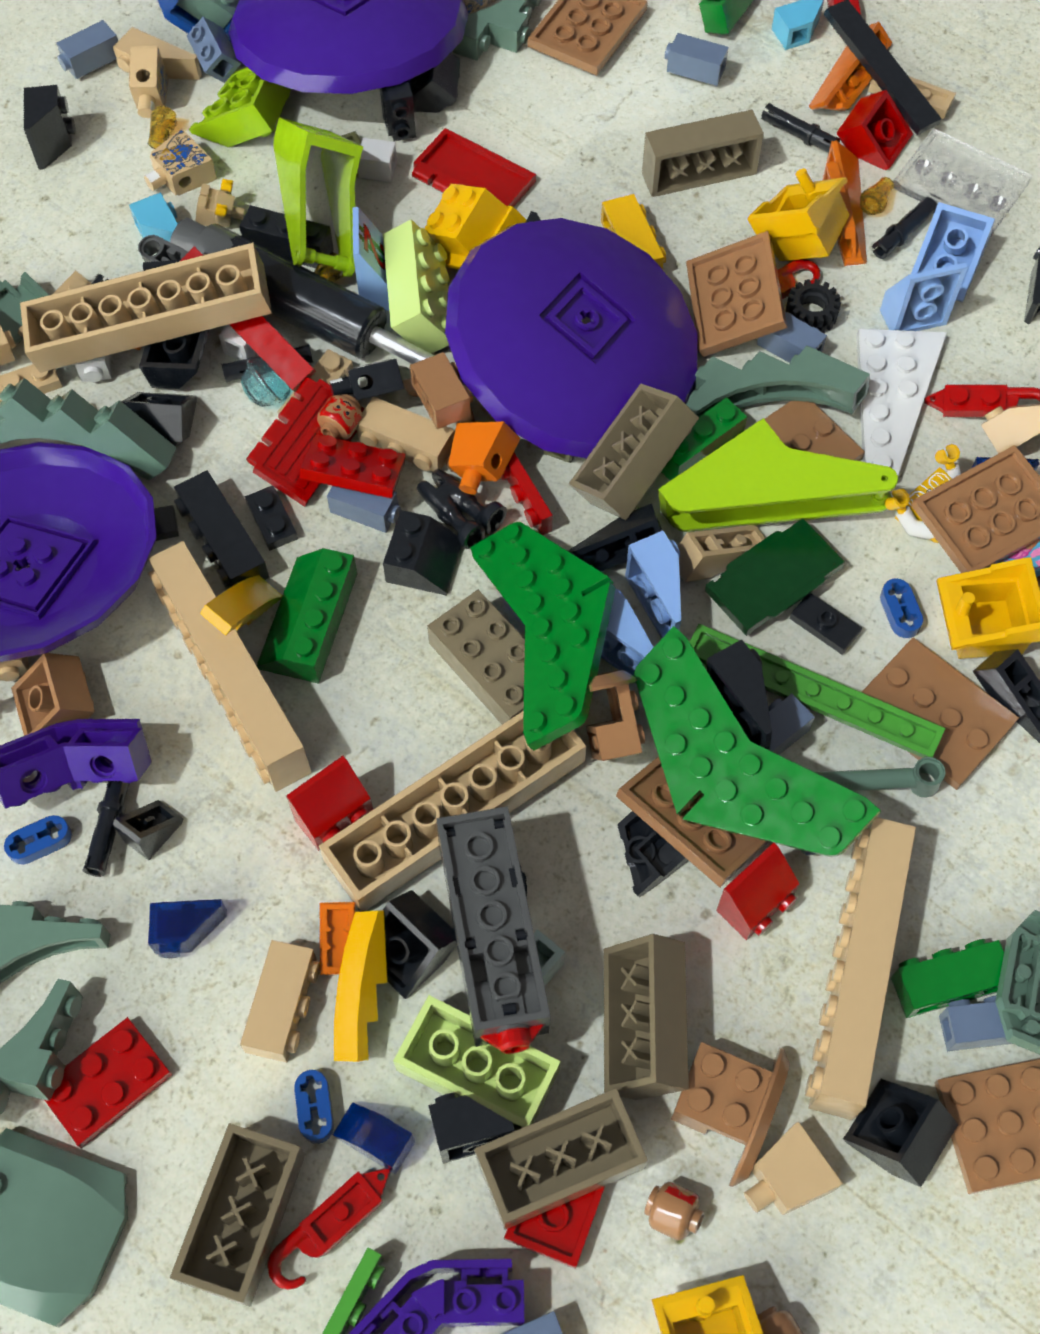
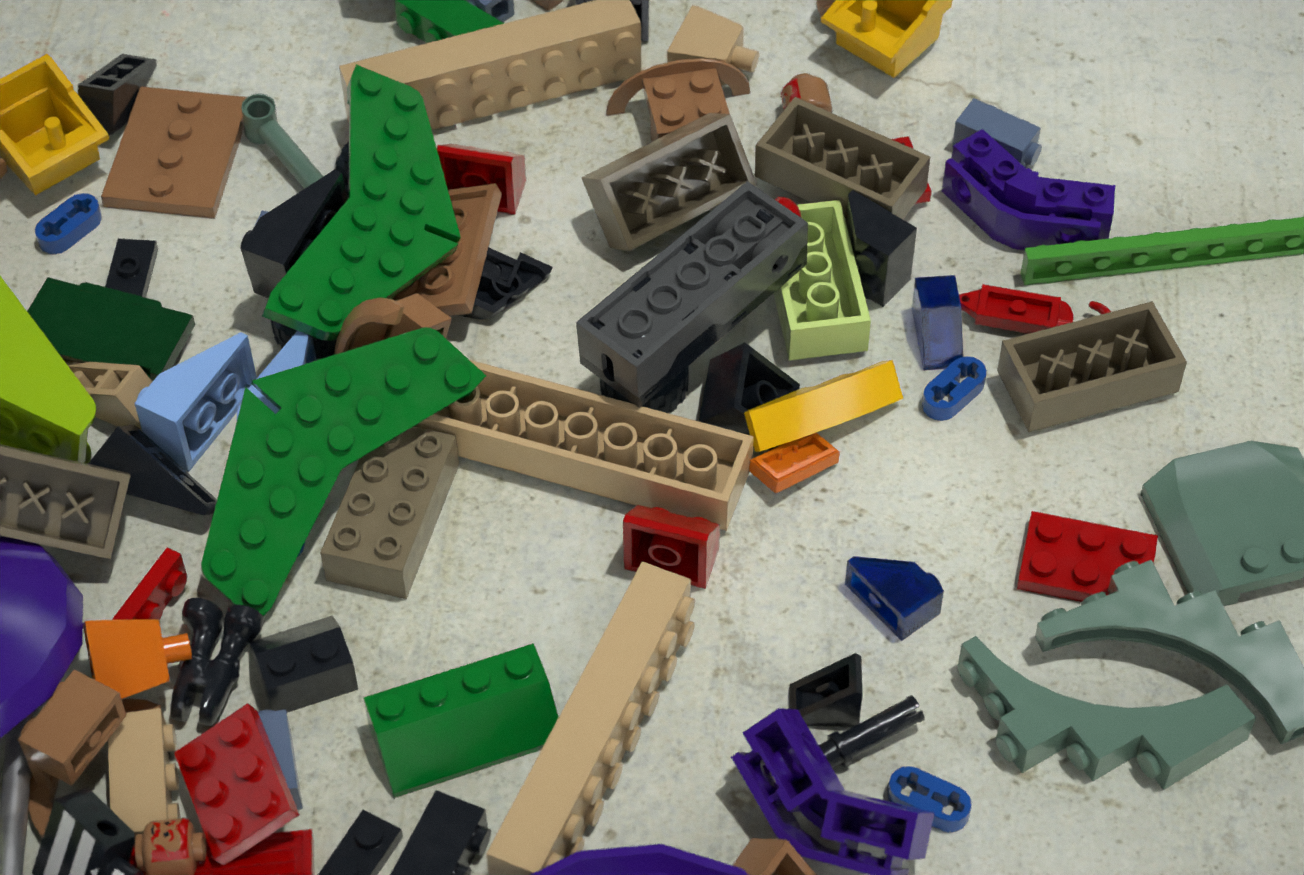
camera: 125 degrees left, 10 degrees down
yellow slope [200,575,283,635] -> none
tan brick [240,940,320,1063] -> none
bright green plate [690,624,946,758] -> none

